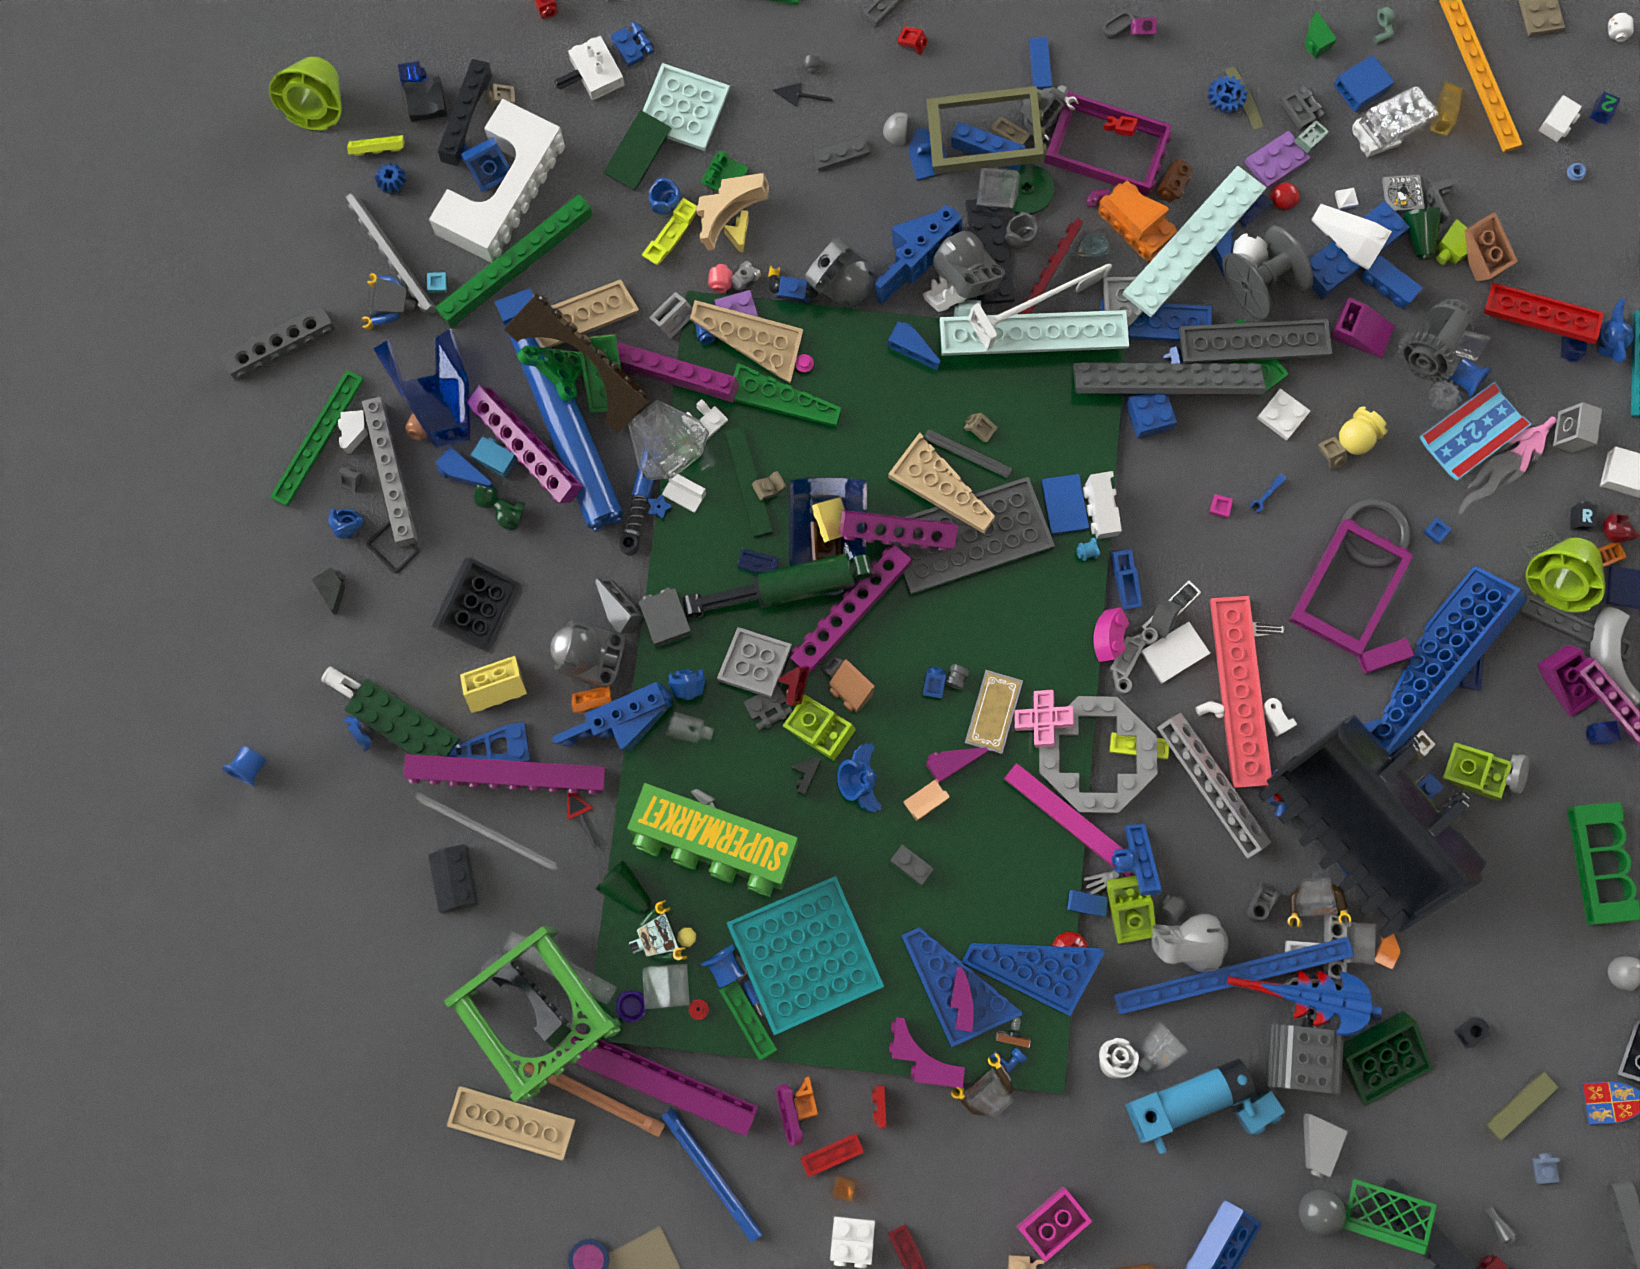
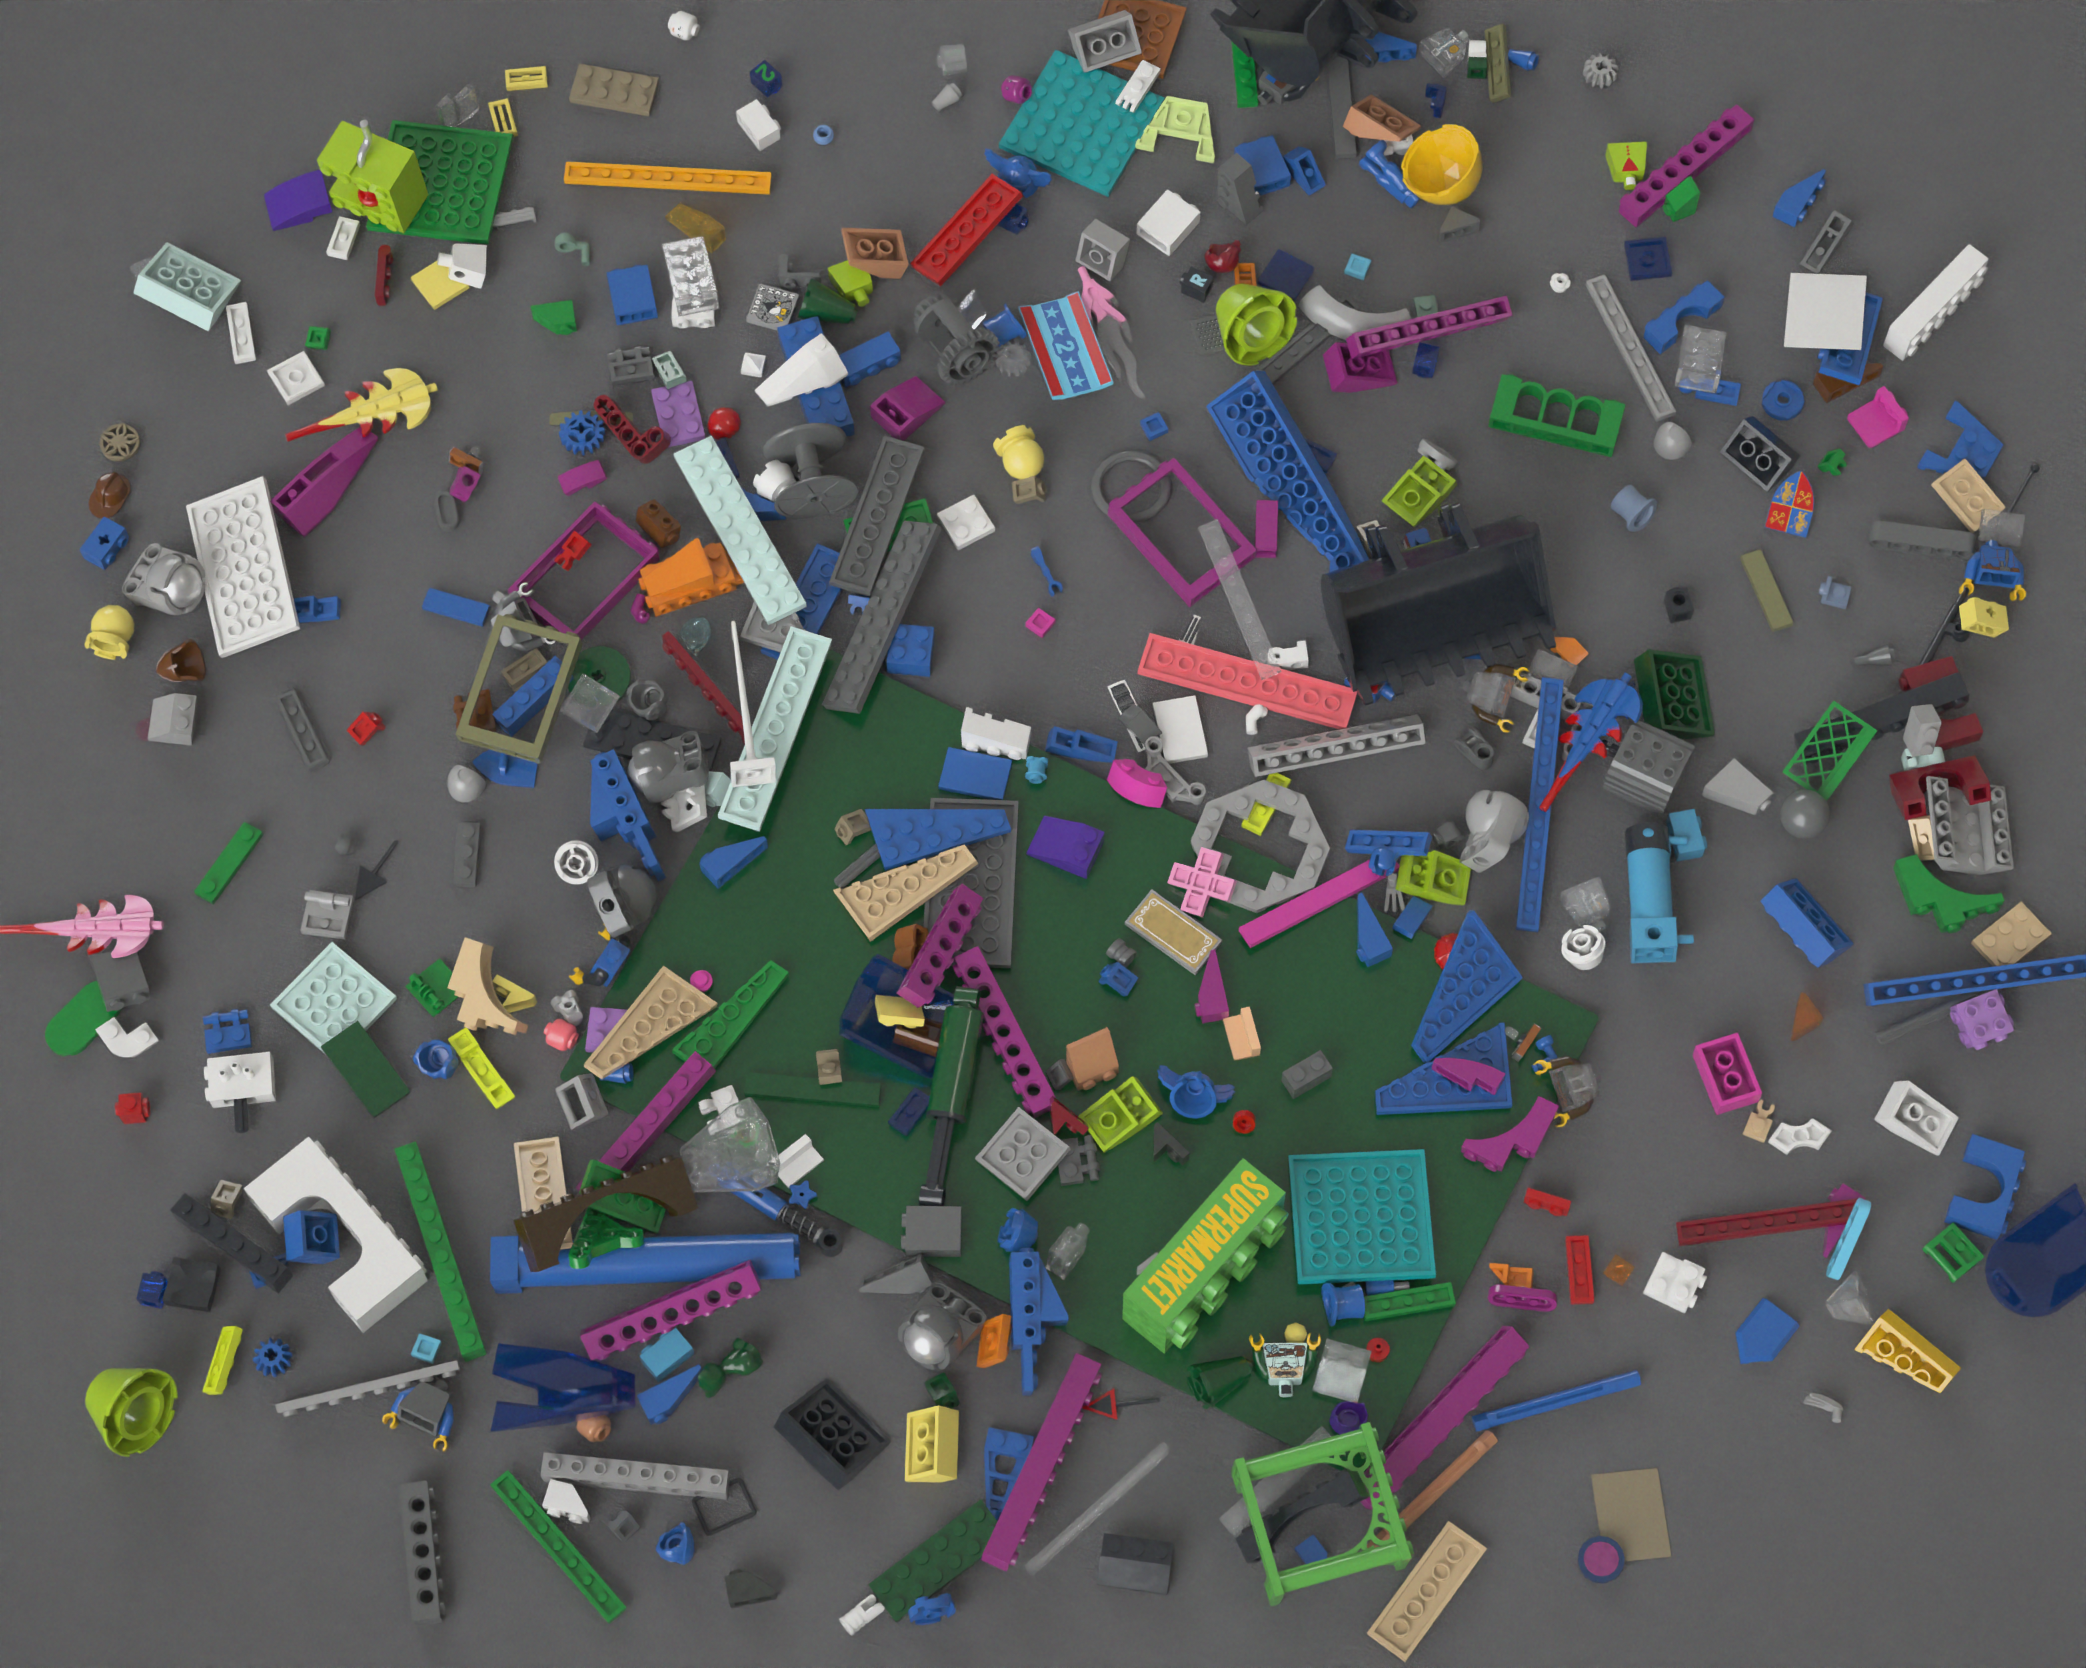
camera: 65 degrees left, 10 degrees down
none -> light grey plate [301,890,354,940]
none -> dark orange piece [449,446,483,475]
none -> reddish brown plate [453,689,497,732]
none -> white cone [554,841,598,884]
none -> magenta slope [558,460,608,497]
none -> dark red beam [594,395,671,464]
none -> blue wing [865,809,1011,871]
none -> dark orange brick [892,924,929,975]
none -> dark green bracket [924,1372,960,1409]
none -> dark purple slope [1026,816,1105,879]
none -> clear tile [1198,519,1282,680]
none -> red tile [1233,1110,1256,1134]
none -> blue tile [1294,1534,1327,1584]
none -> blue slope [1356,893,1393,967]
none -> sand blue piece [1611,485,1657,532]

